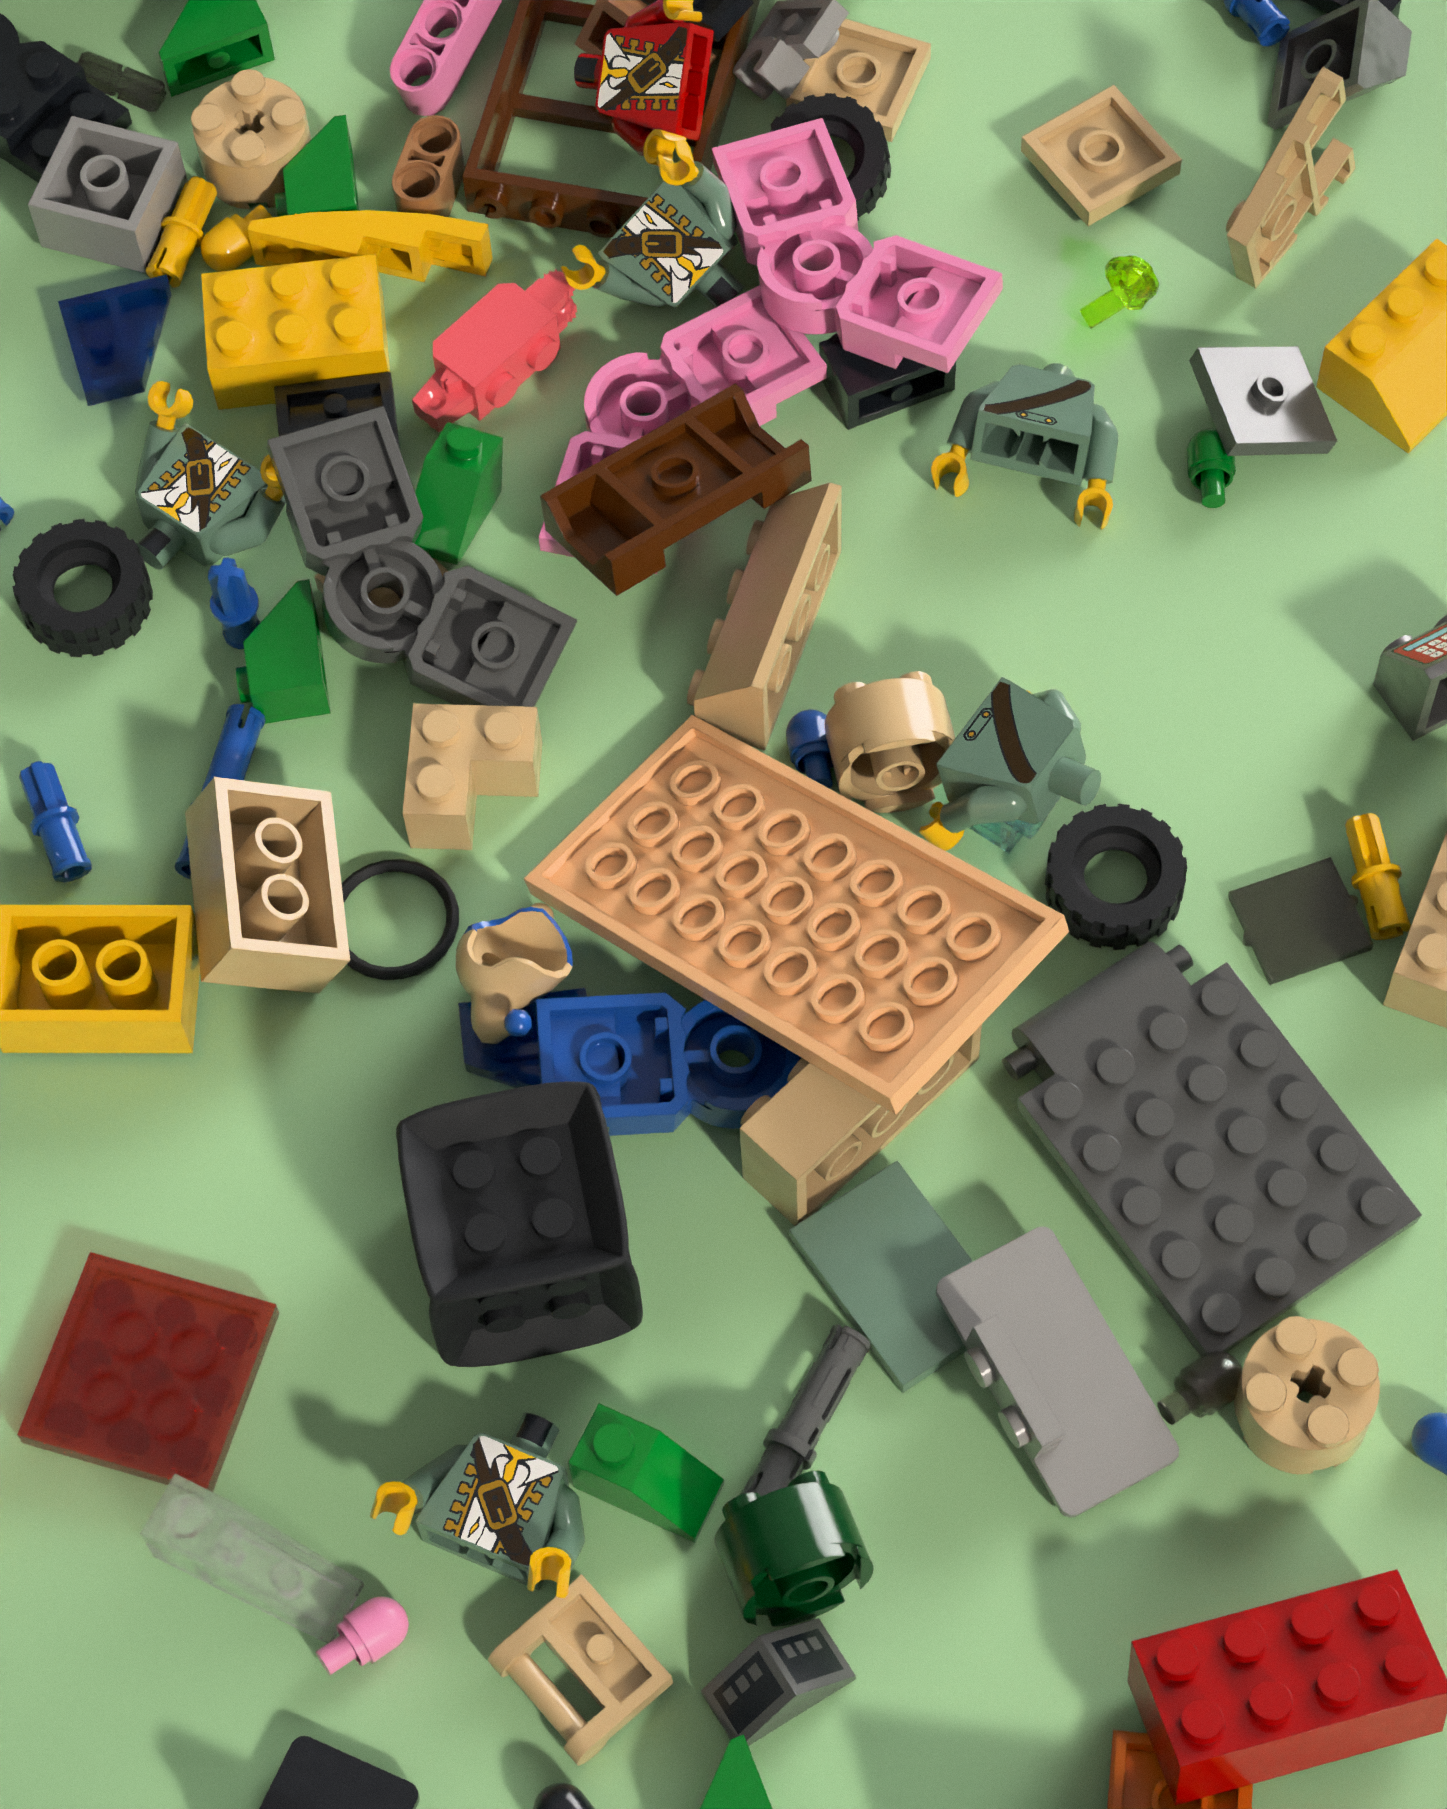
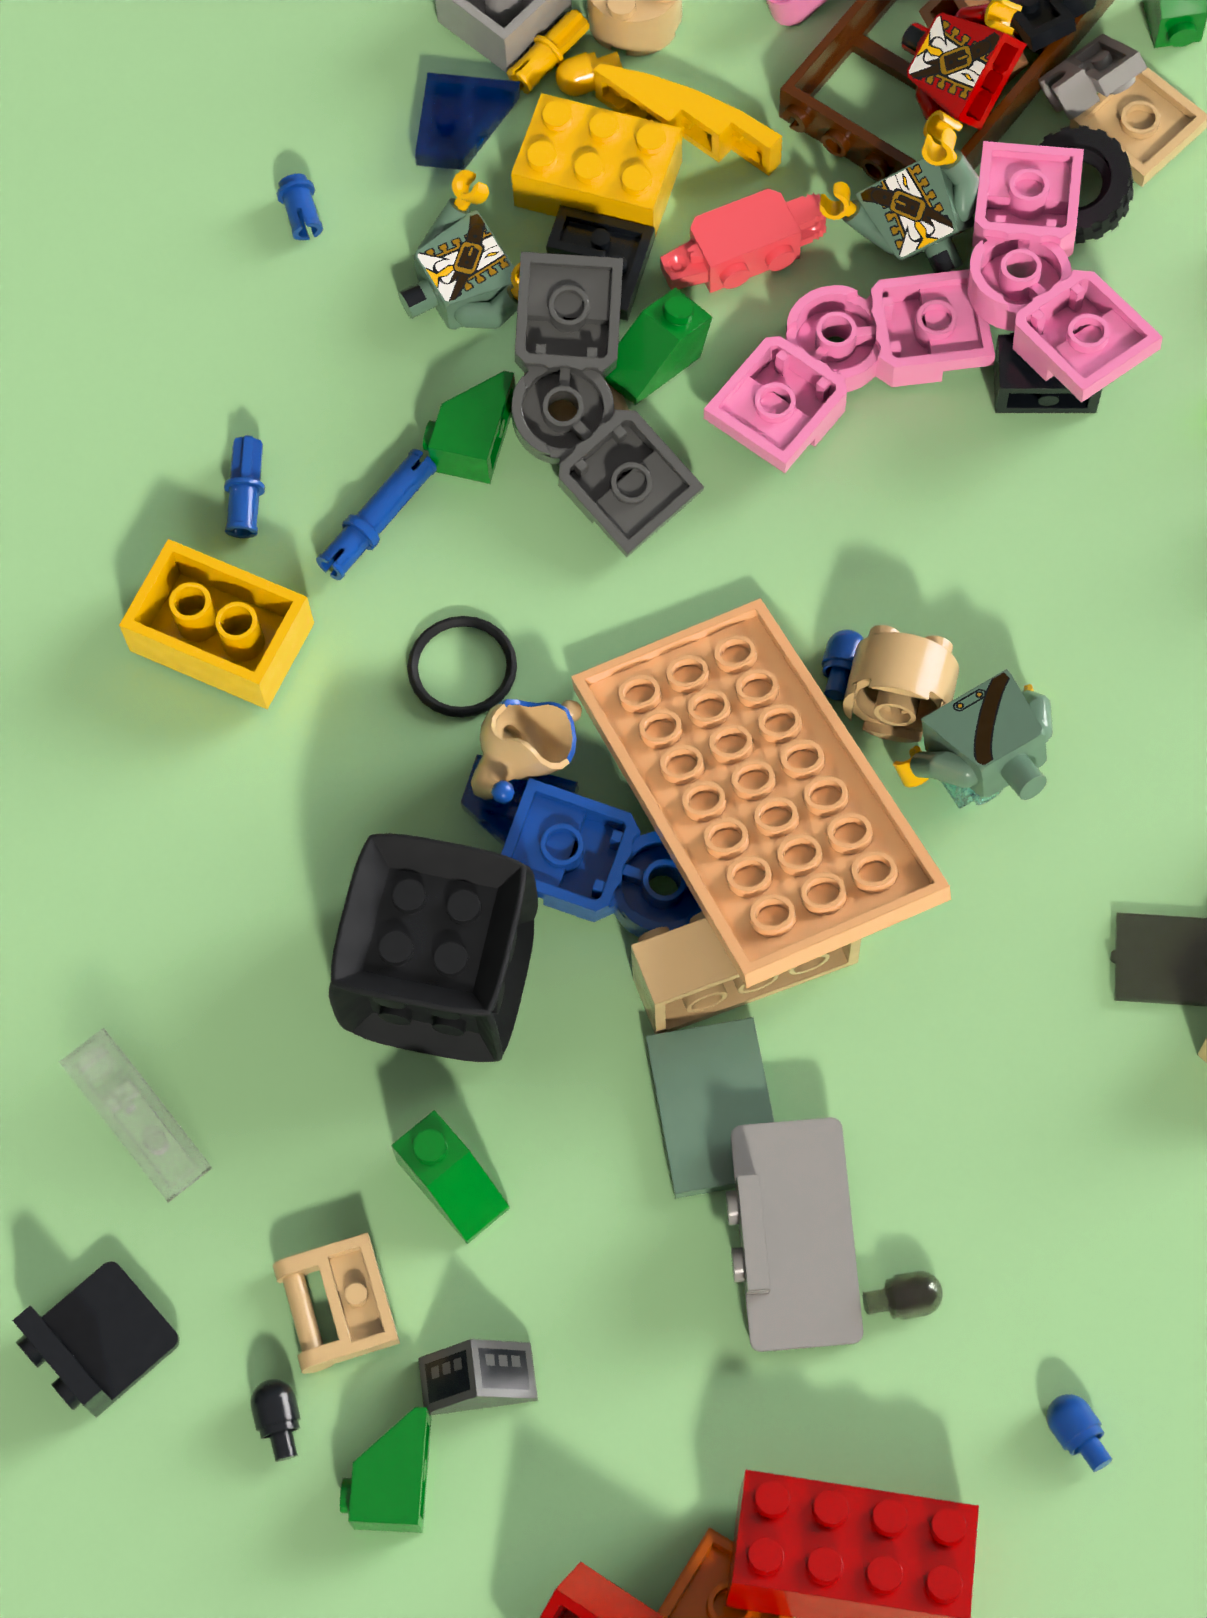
camera: 25 degrees right, 5 degrees up
black tyre [12,519,153,657] -> none
clear red plate [17,1252,280,1498] -> none
tan brick [185,777,350,994] -> none
blue axle [208,558,260,649] -> none
green slope [275,115,360,217] -> none
bright pink cylinder [315,1596,409,1675] -> none
torso [370,1413,585,1598] -> none
medium nougat beam [392,115,465,217] -> none
tan brick [402,703,543,850] -> none
reddish brown piece [540,383,812,596] -> none
tan slope [687,483,842,750] -> none
dark green brick [714,1471,874,1627] -> none
dark grey pin [740,1324,871,1496] -> none
sand green torso [931,363,1118,529] -> none
dark grey plate [1002,942,1422,1365] -> none
black tyre [1045,804,1187,950] -> none
tan brick [1234,1316,1380,1475] -> none

